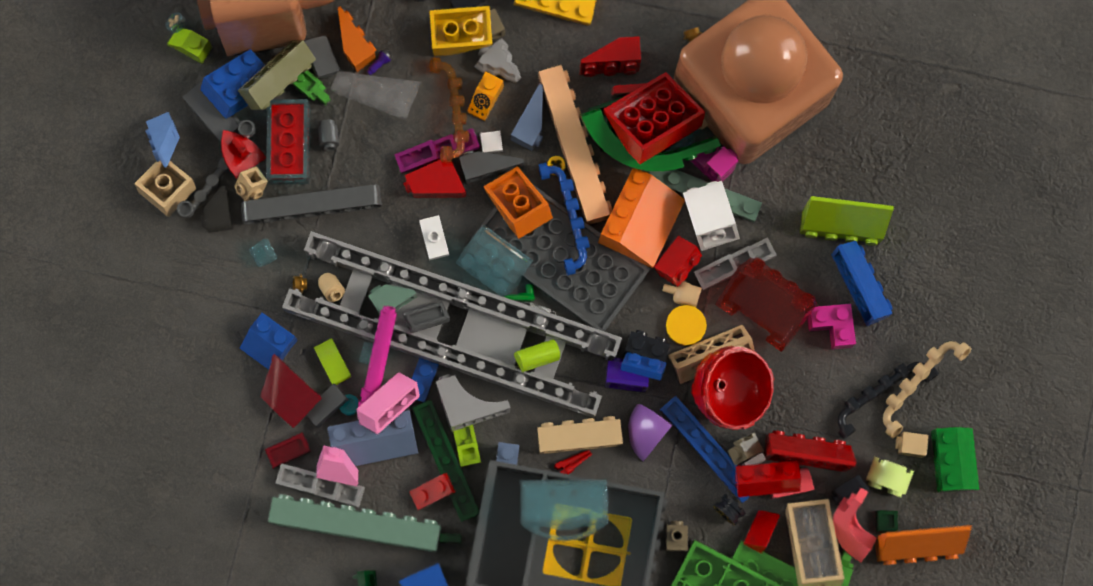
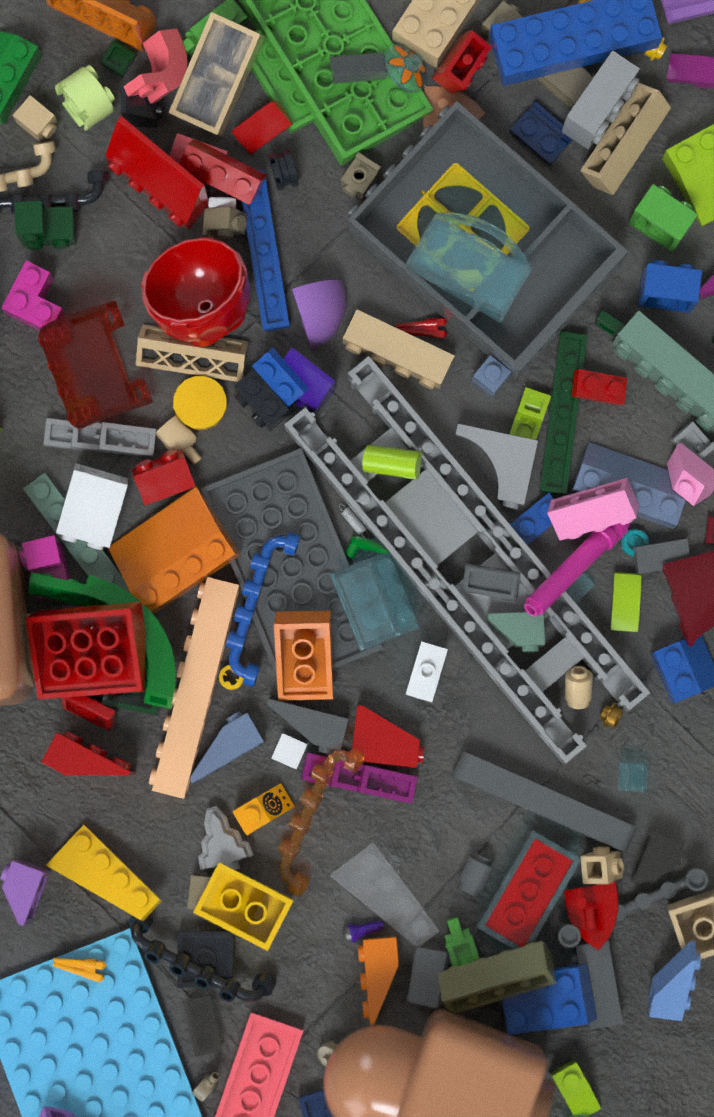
camera: 145 degrees left, 5 degrees up
none -> dark green brick [14,201,76,250]

